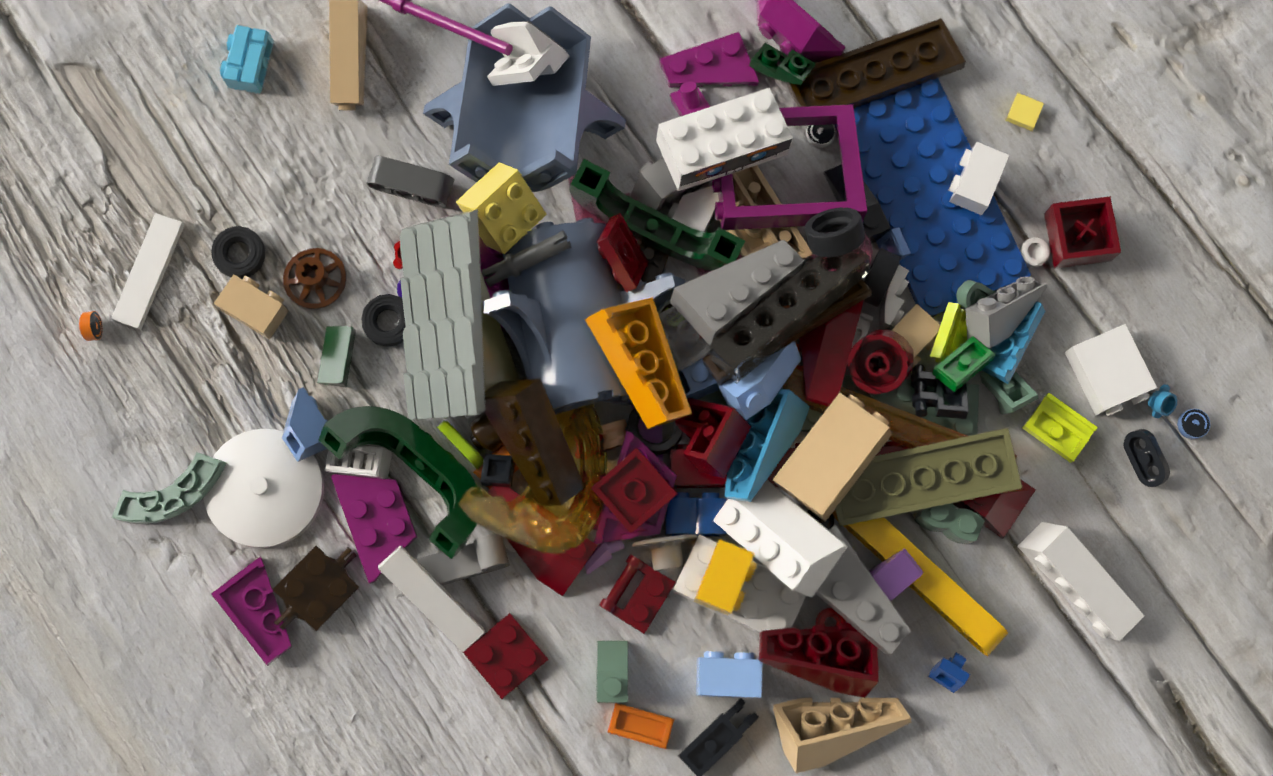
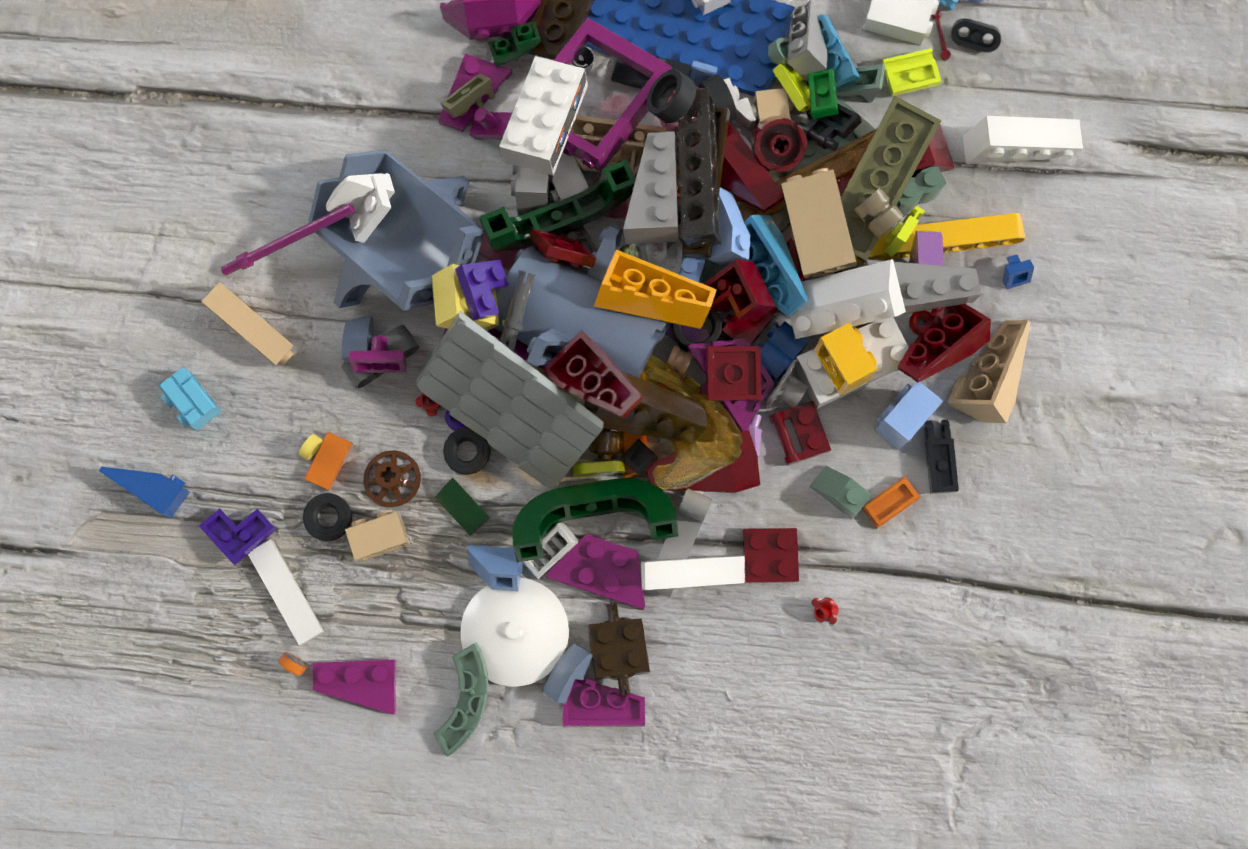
camera: 50 degrees left, 0 degrees up
none -> blue slope [99,467,190,518]
none -> dark purple plate [199,508,276,566]
none -> light yellow tile [298,434,323,461]
none -> orange tile [304,432,353,491]
none -> magenta wing [313,660,396,715]
none -> sand blue slope [342,316,374,363]
none -> magenta tile [349,336,407,373]
none -> olive plate [440,73,495,117]
none -> dark purple plate [455,260,509,321]
none -> dark red wedge [543,330,644,418]
none -> sand blue slope [543,643,593,704]
none -> red plate [811,597,839,625]
none -> dark tan wheel [854,187,905,238]
none -> neon yellow plate [884,205,925,257]
none -> dark red hinge [932,10,951,61]

